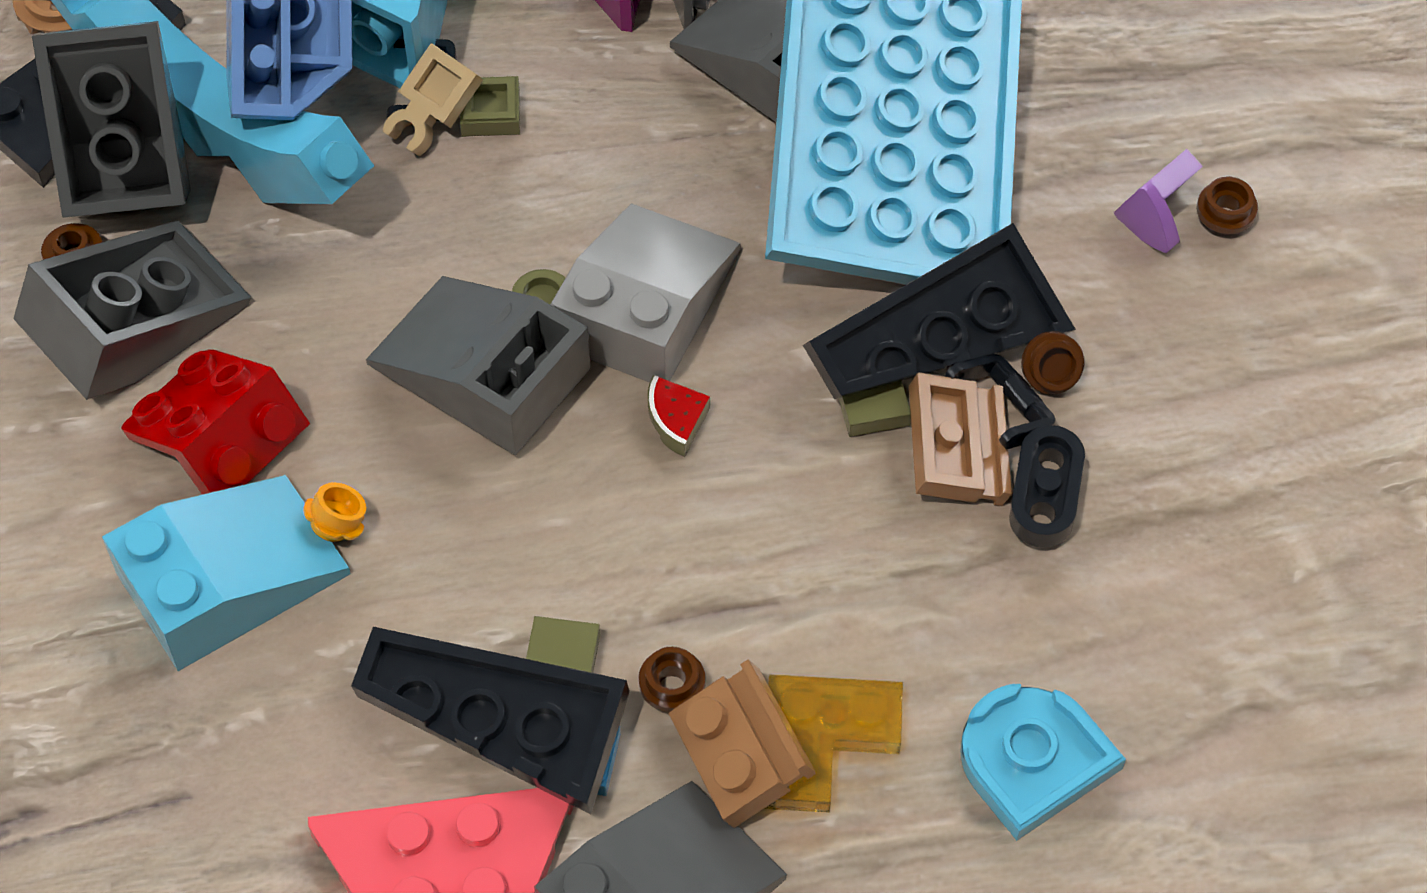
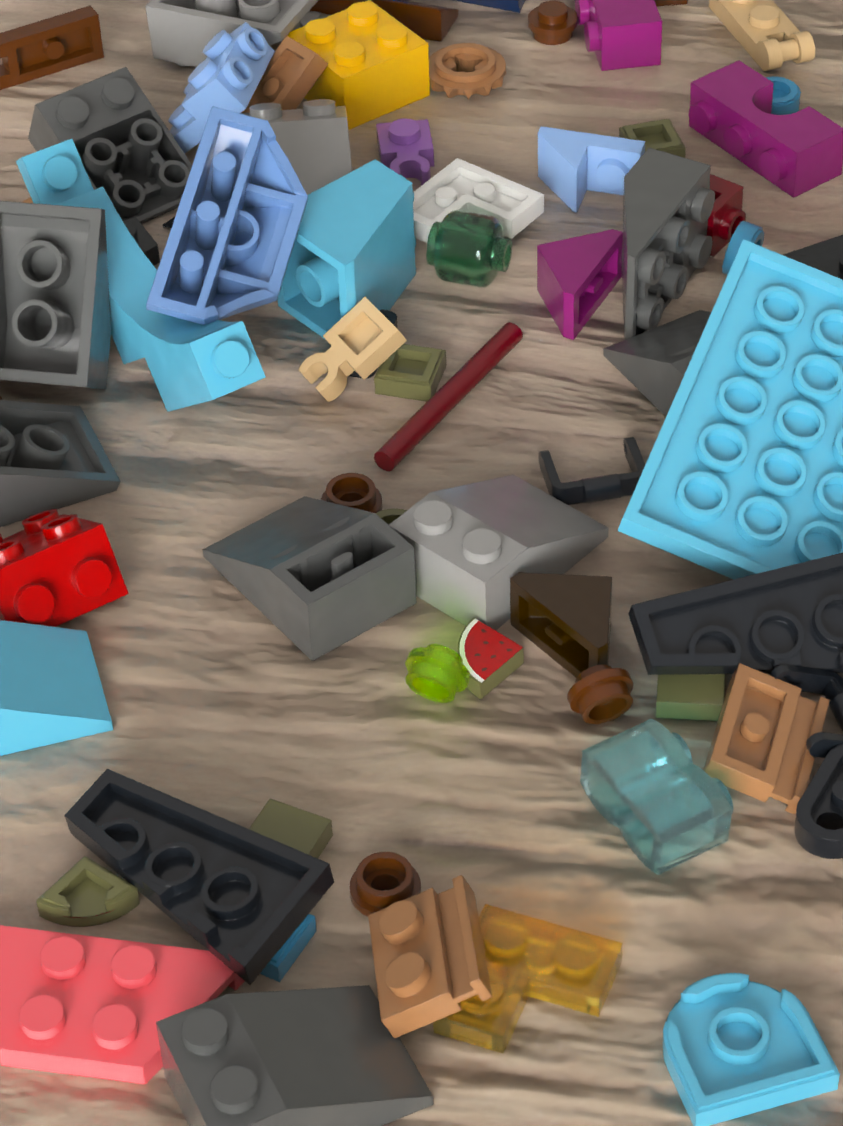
camera: 20 degrees right, 15 degrees down
light orange plate [303,482,367,542] -> none
none -> olive tile [36,856,140,927]
none -> reddish brown plate [321,473,383,513]
none -> dark red bar [374,322,523,471]
none -> clear neon green plate [405,644,471,703]
none -> dark brown slope [510,573,612,678]
none -> black piece [538,437,645,505]
none -> reddish brown plate [567,665,634,724]
none -> clear light blue brick [580,719,733,875]

